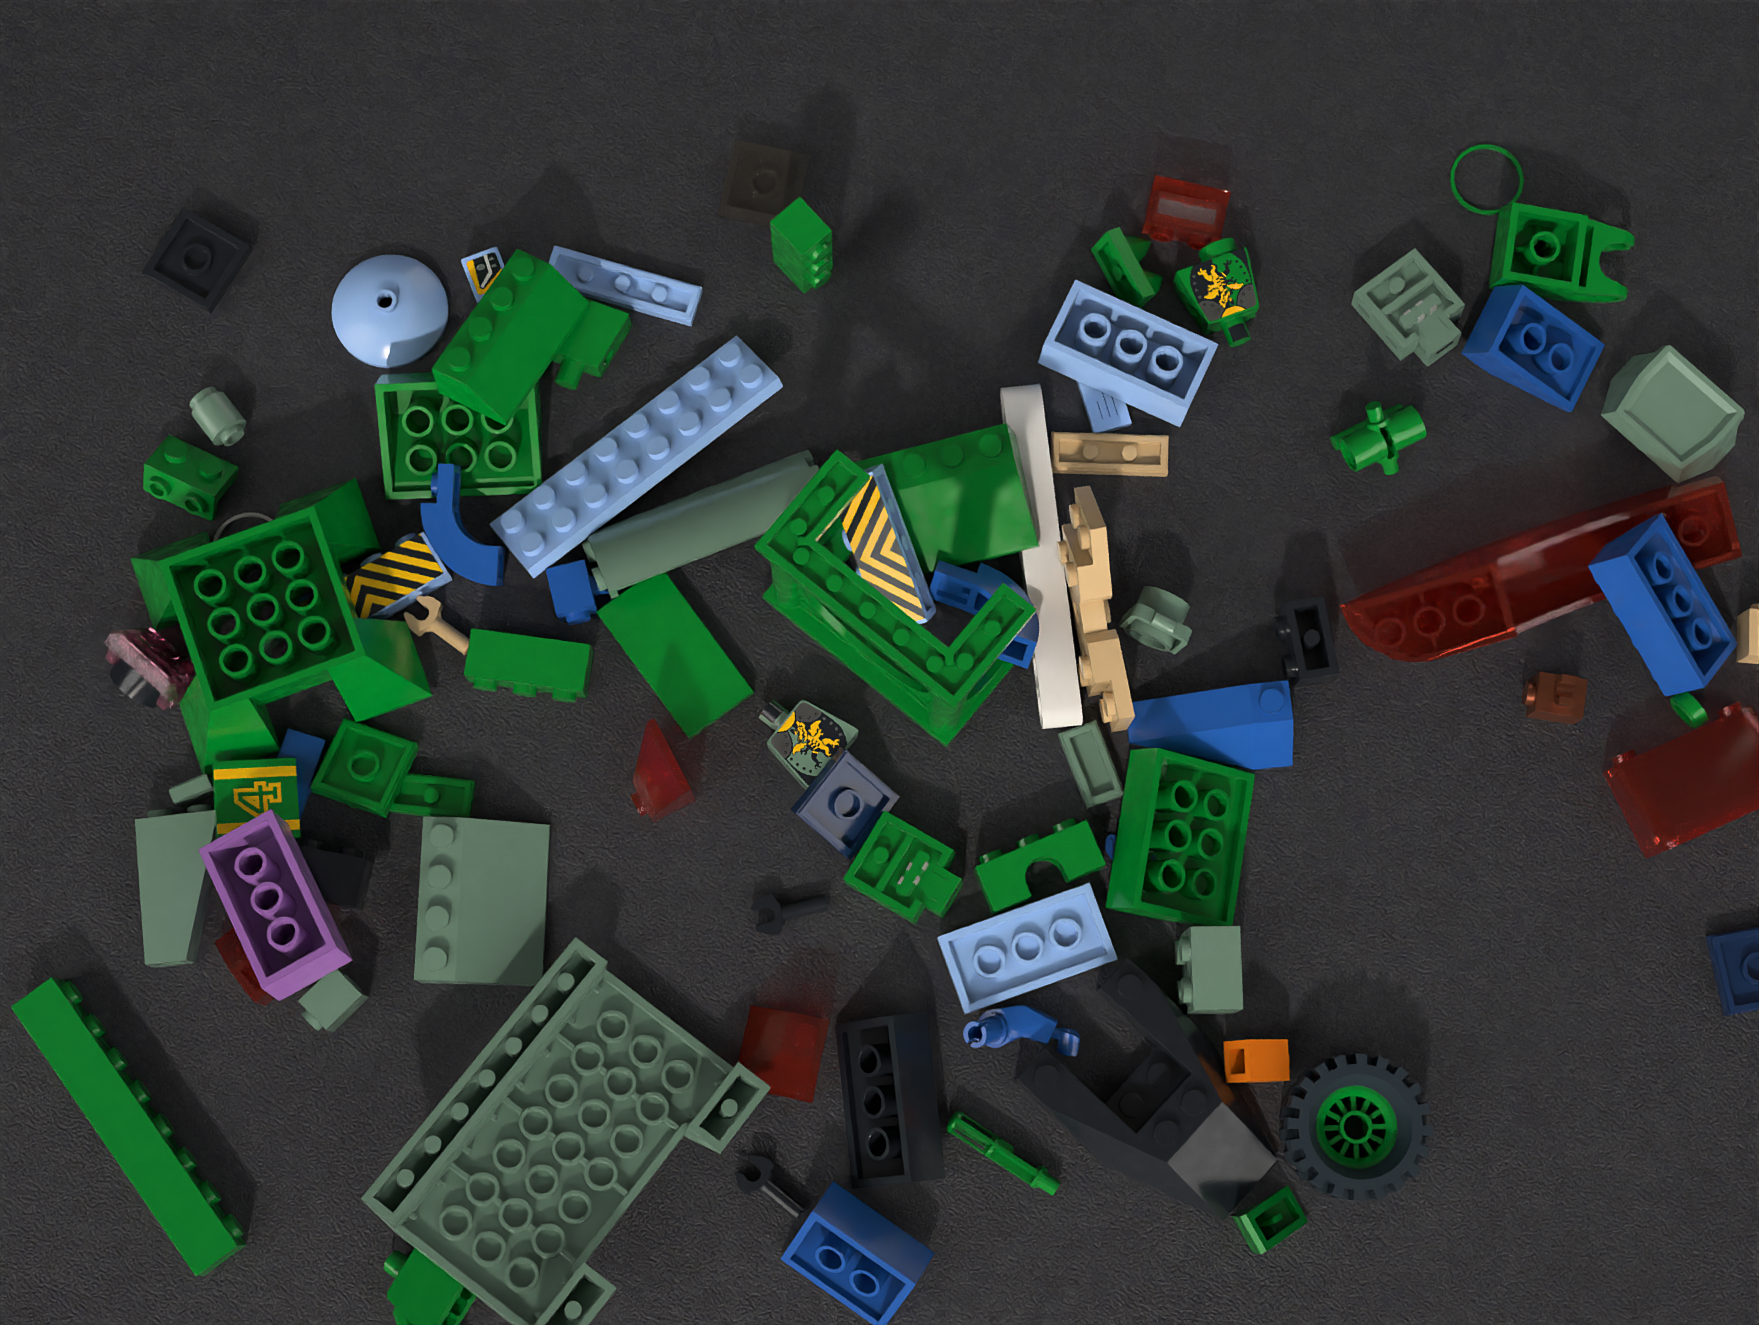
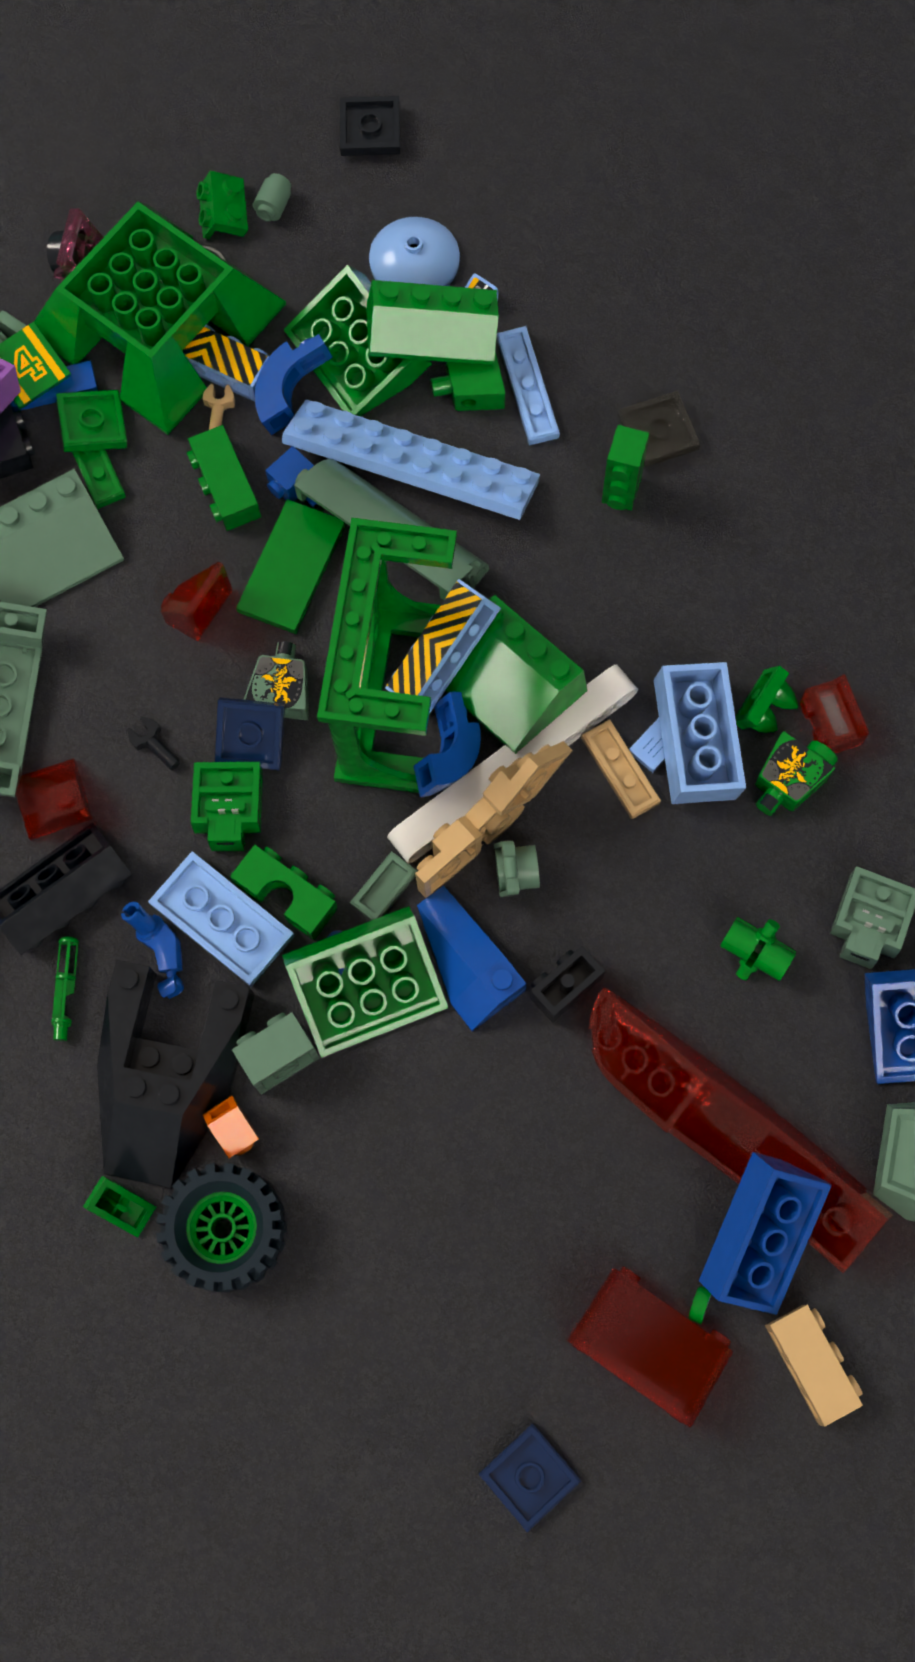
camera: 65 degrees right, 5 degrees down
copper brick [1522,672,1588,725] -> none

